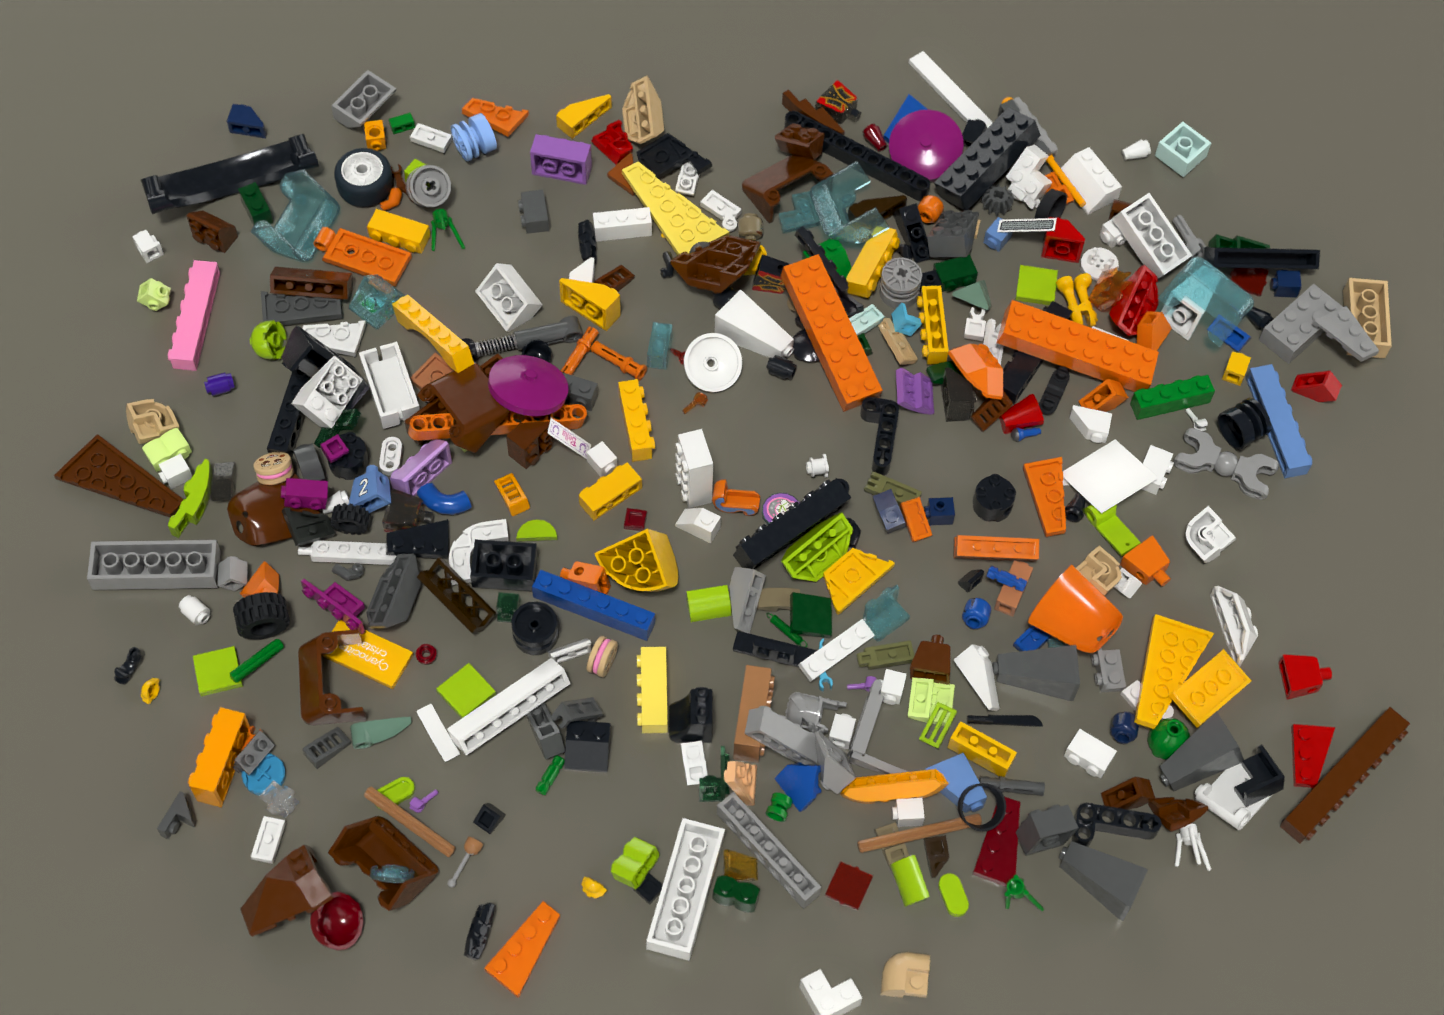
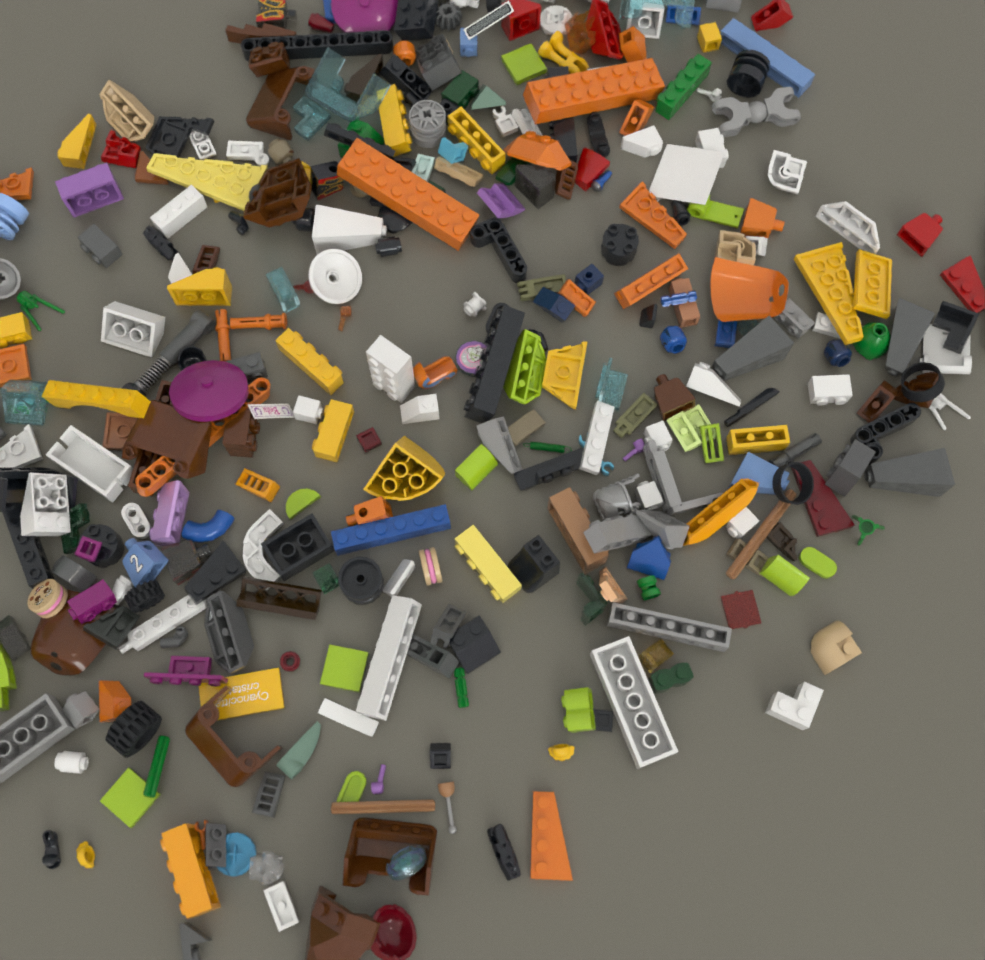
camera: 35 degrees left, 10 degrees up
white slope [681,741,709,786] -> none
dark green tile [790,592,832,638] -> none
none -> black tyre [901,362,945,402]

